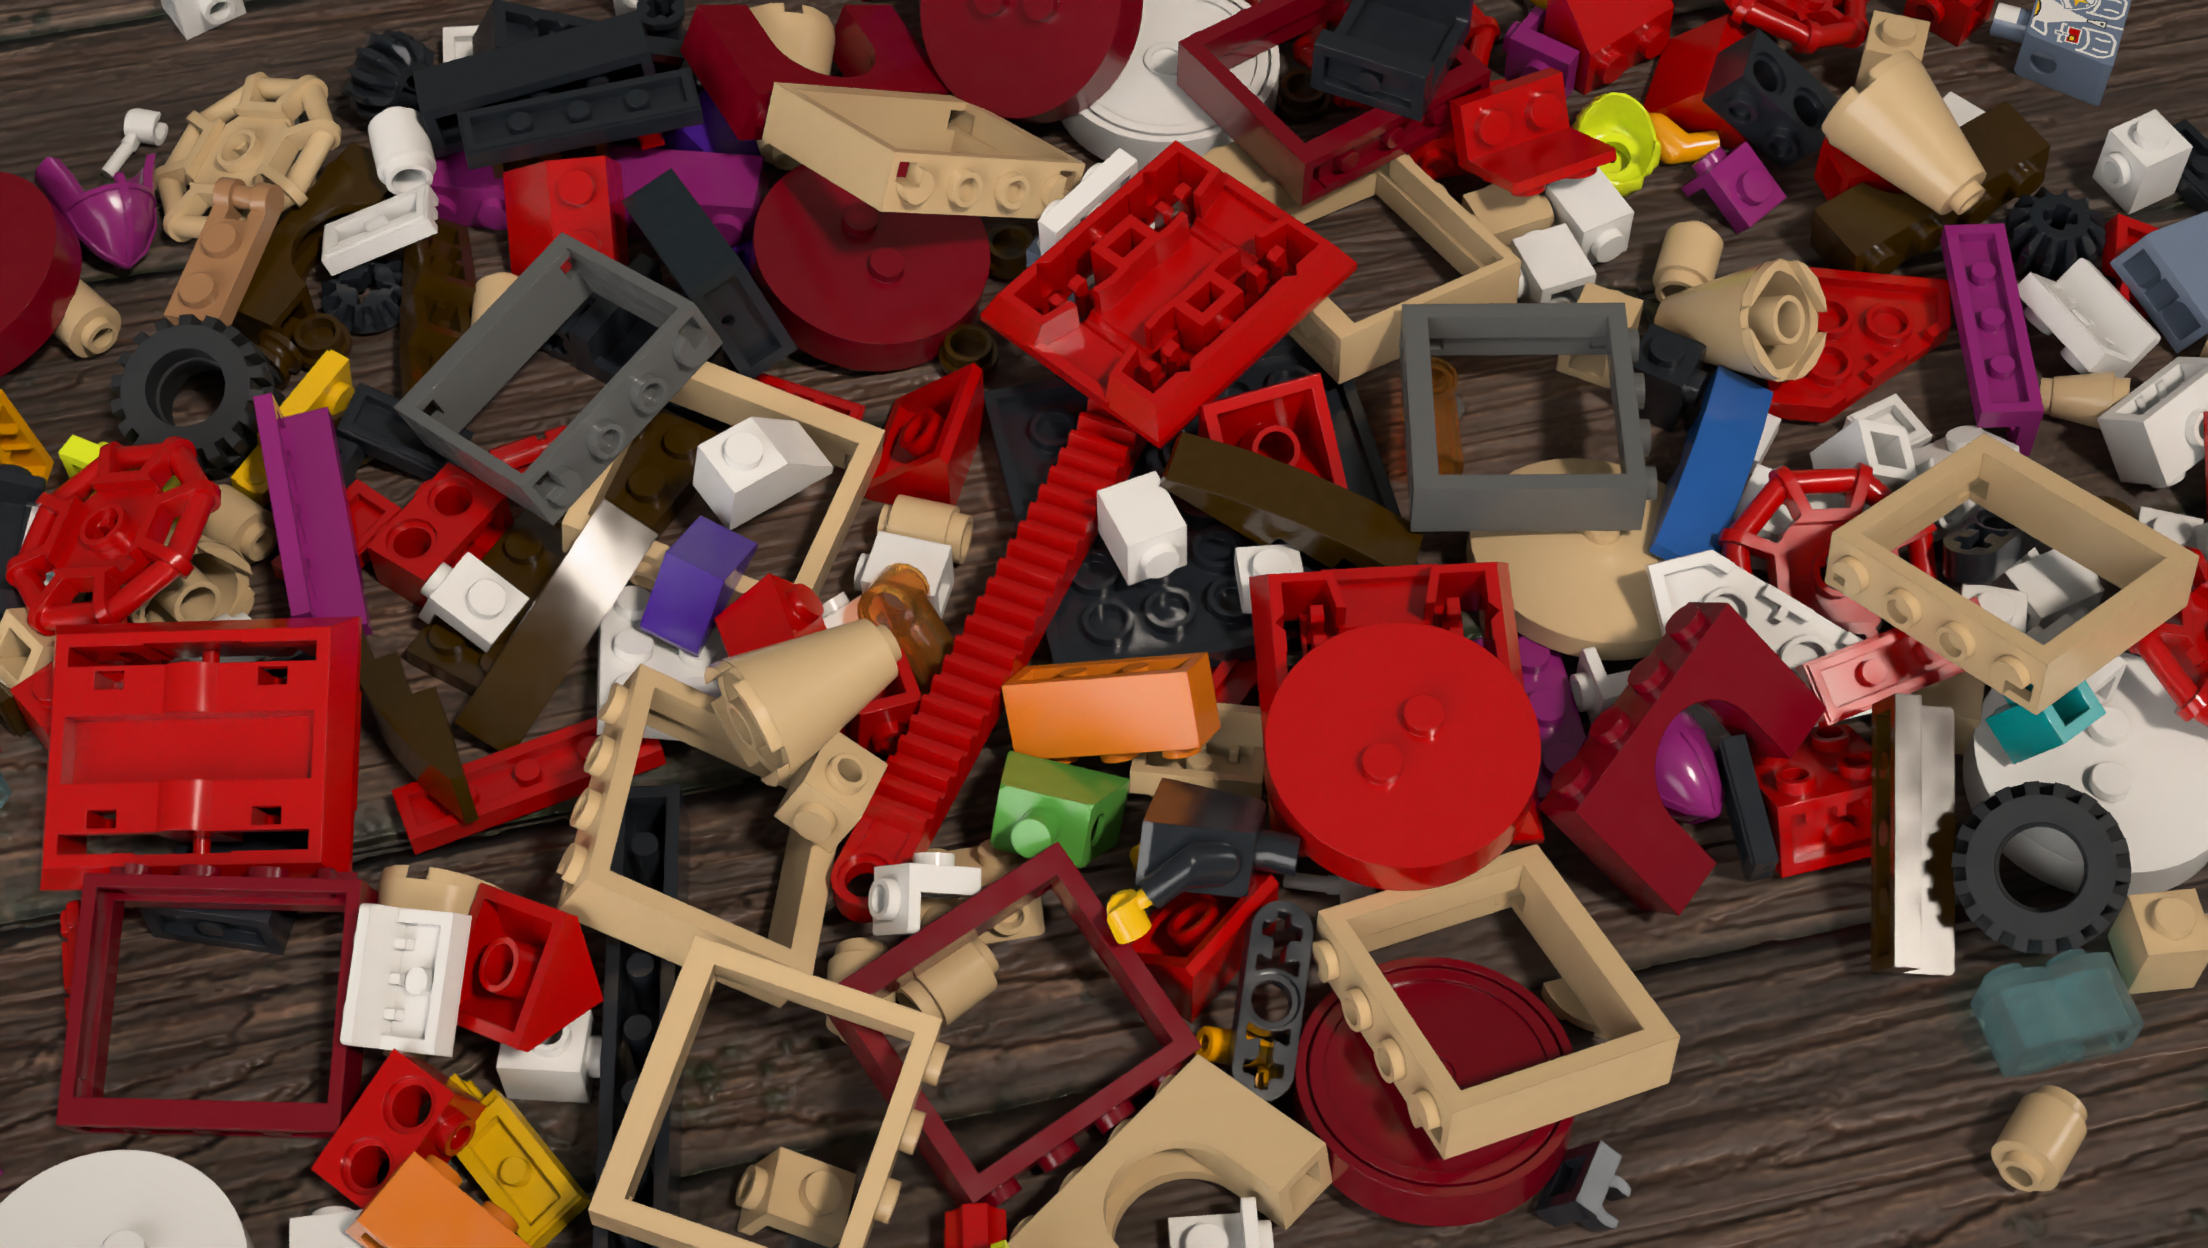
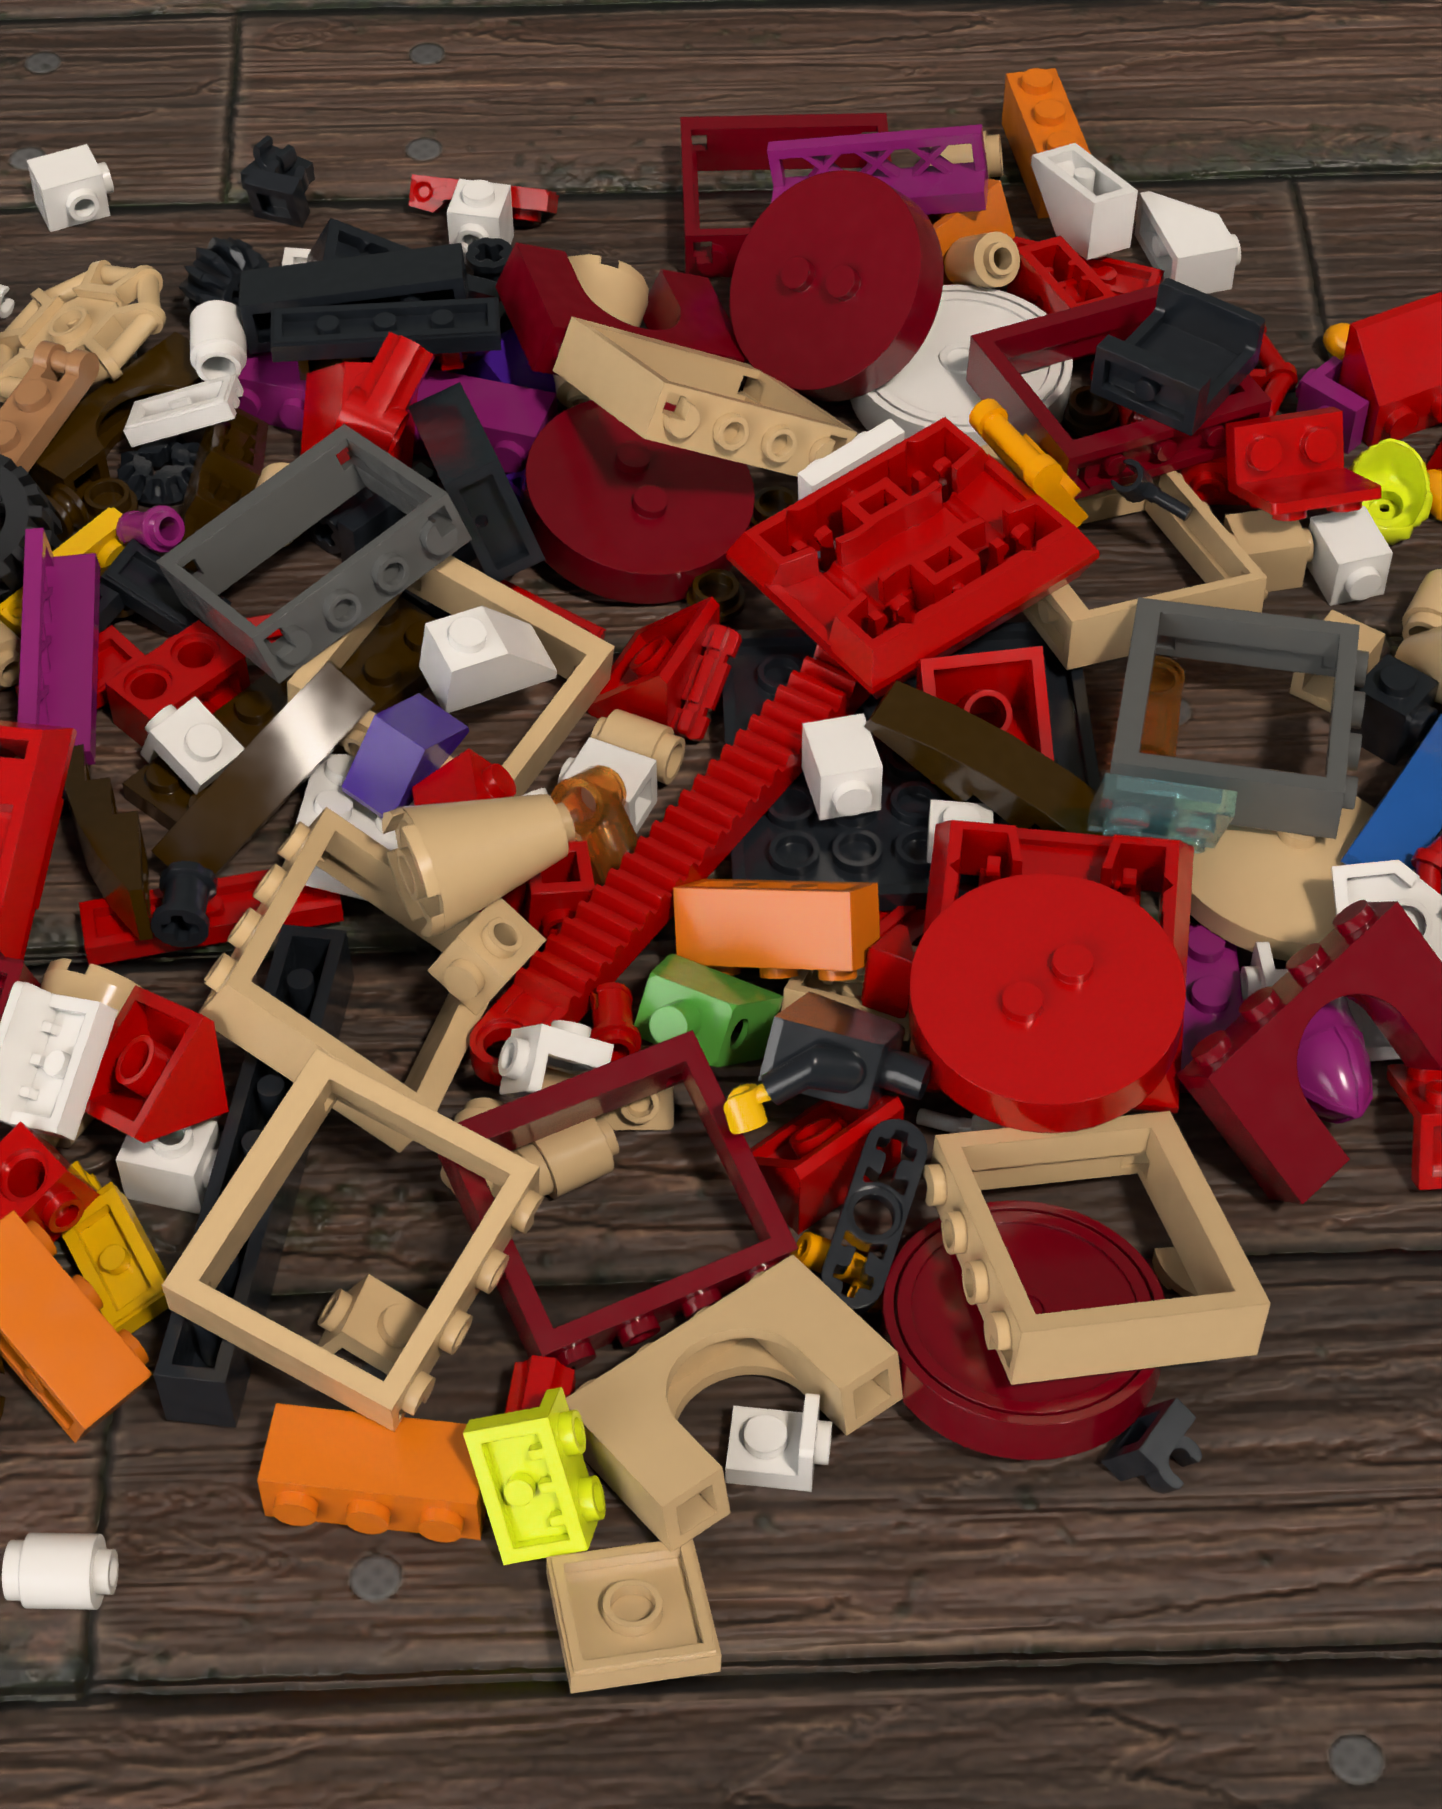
camera: 10 degrees right, 5 degrees down
white brick [1511,223,1597,303] -> none
black tile [1715,734,1779,882] -> none
none -> magenta pin [116,505,185,552]
none -> black bush [151,861,218,948]
none -> red piece [334,332,434,455]
none -> red pin [590,982,641,1062]
none -> red axle [670,624,742,742]
none -> red slope [861,924,914,1018]
none -> light orange plate [969,398,1089,527]
none -> clear light blue plate [1087,773,1237,854]
none -> black hand [1111,459,1193,521]

